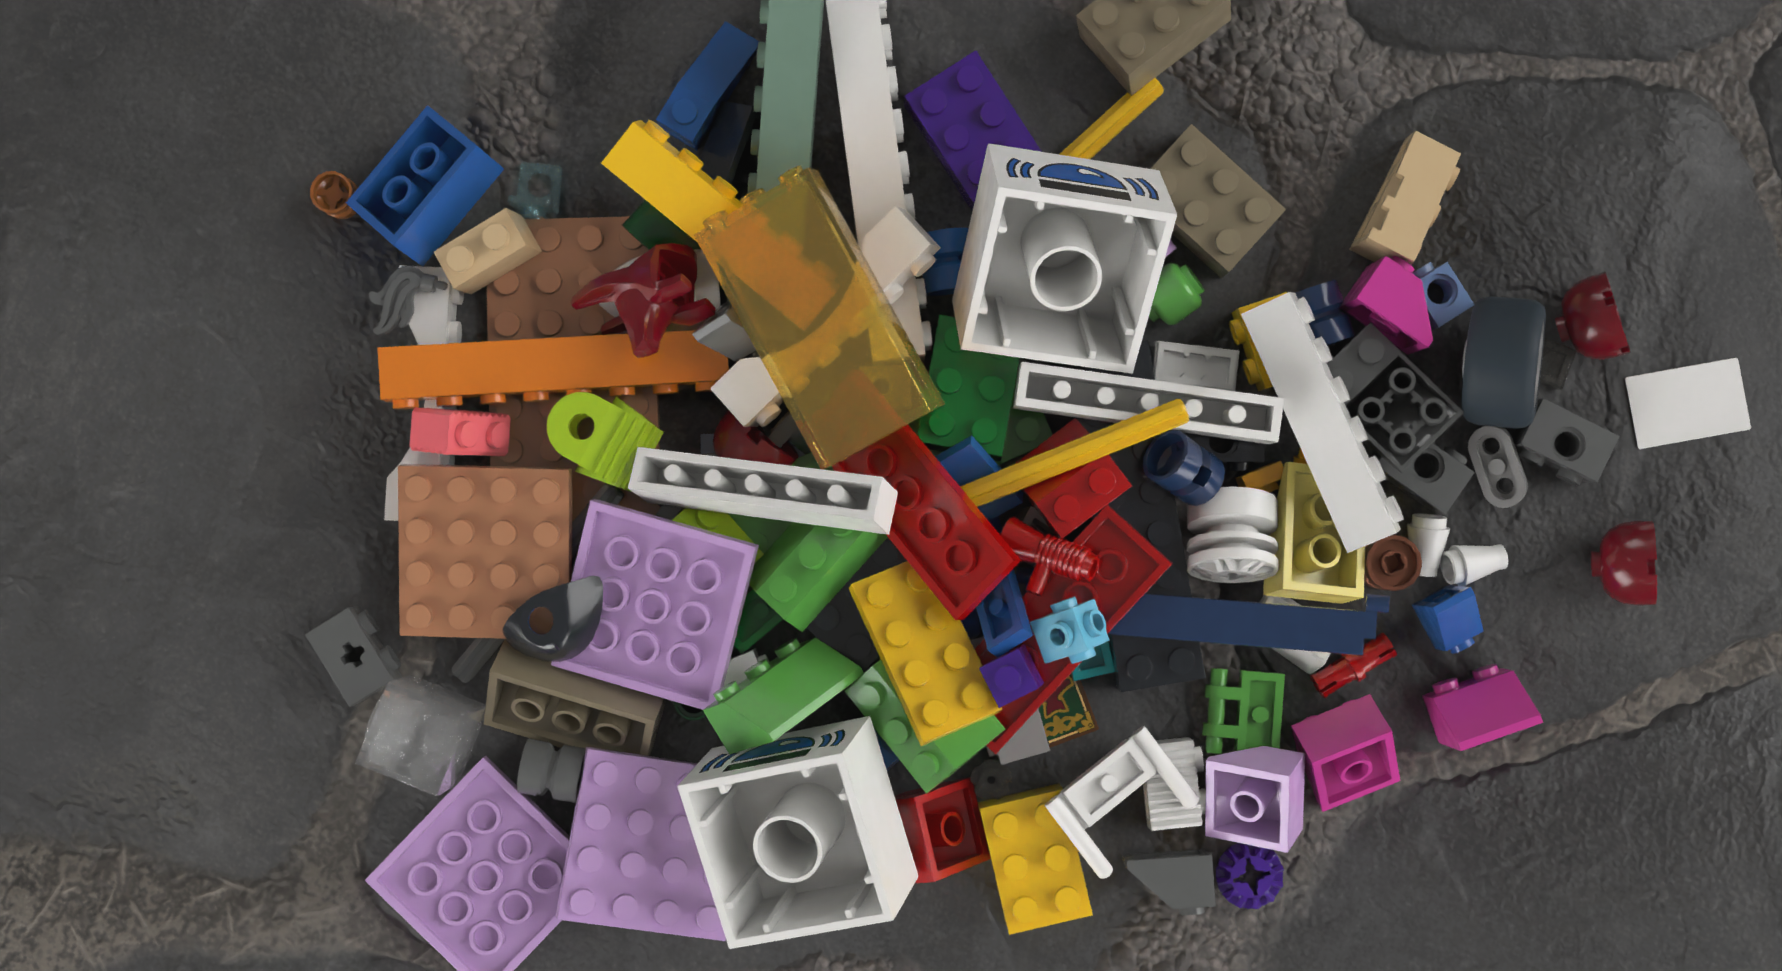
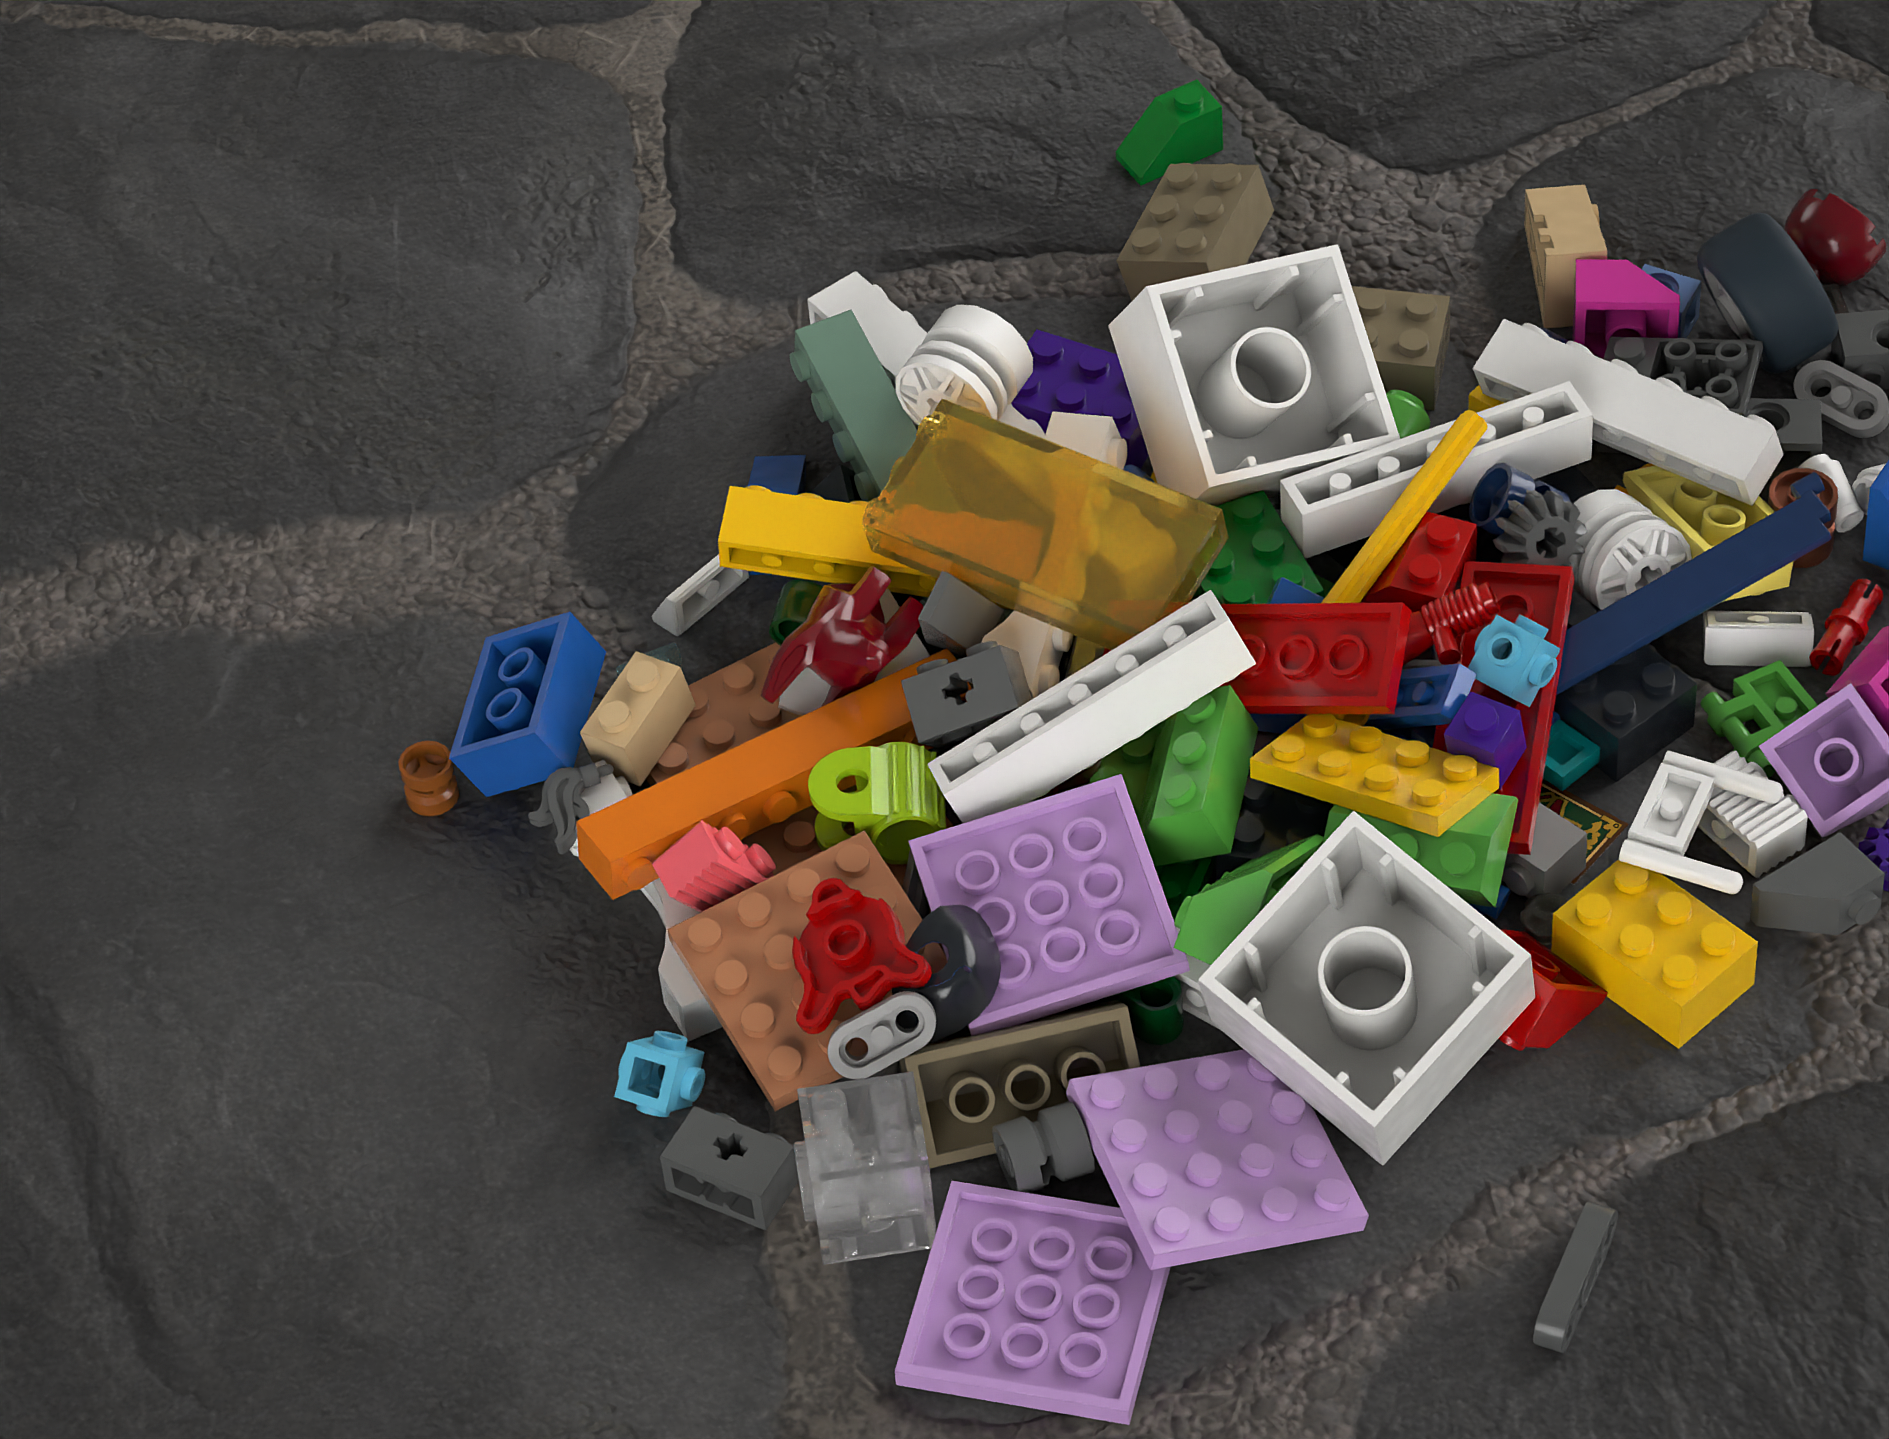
camera: 25 degrees left, 40 degrees down
none -> medium azure brick [614,1031,705,1117]
none -> white slope [652,554,749,637]
none -> red tile [792,878,932,1034]
none -> light grey plate [828,991,936,1080]
none -> white wheel [895,305,1033,446]
none -> dark grey brick [901,641,1032,748]
none -> dark grey gear [1492,490,1588,566]

